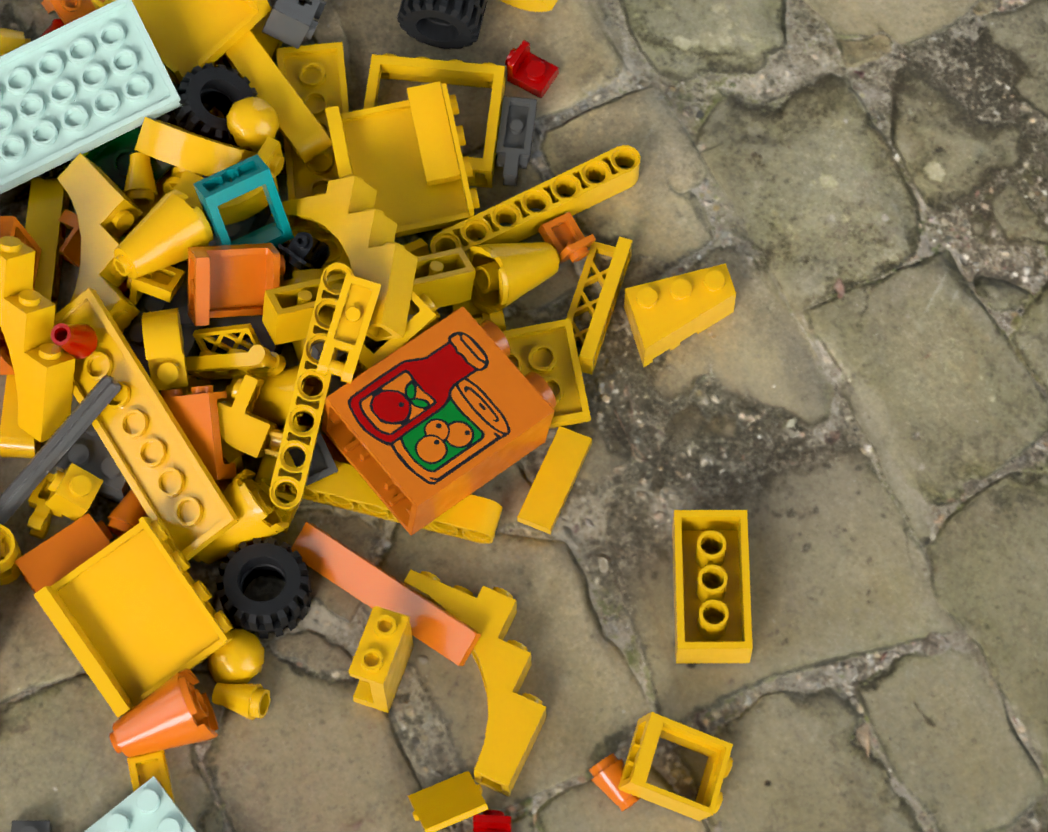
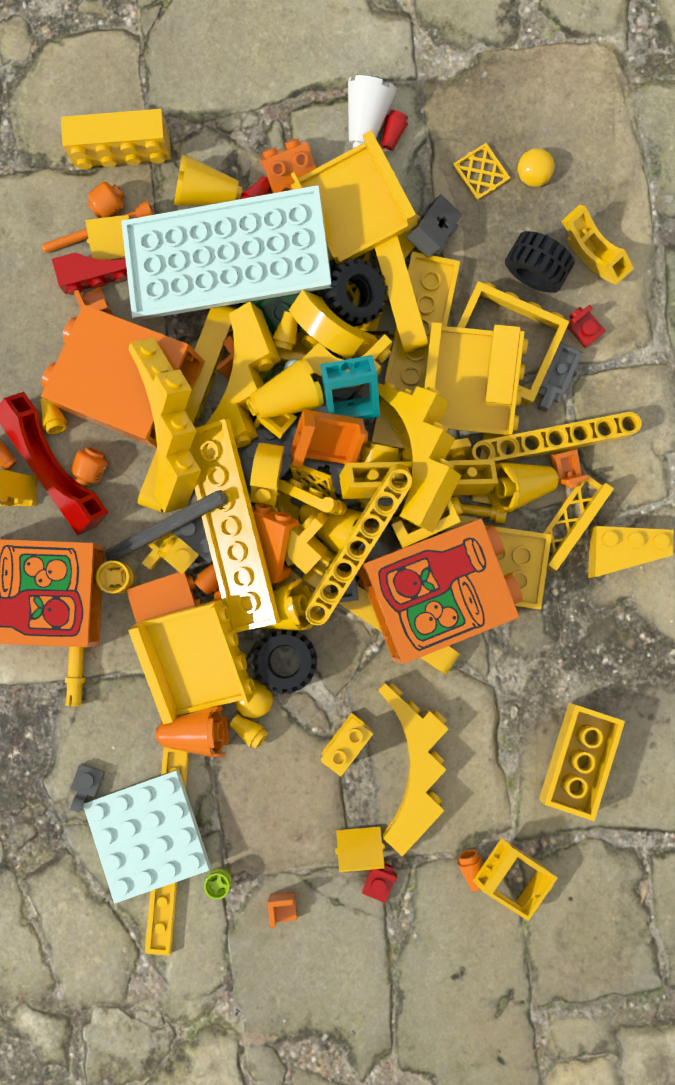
camera: 20 degrees right, 20 degrees up
red cone [51,323,98,359] -> none
yellow hair [226,97,279,152] -> none
black hinge [278,232,330,270] -> none
orange tile [291,522,482,666] -> none
yellow plate [316,274,382,384] -> none
yellow tile [517,426,592,534] -> none

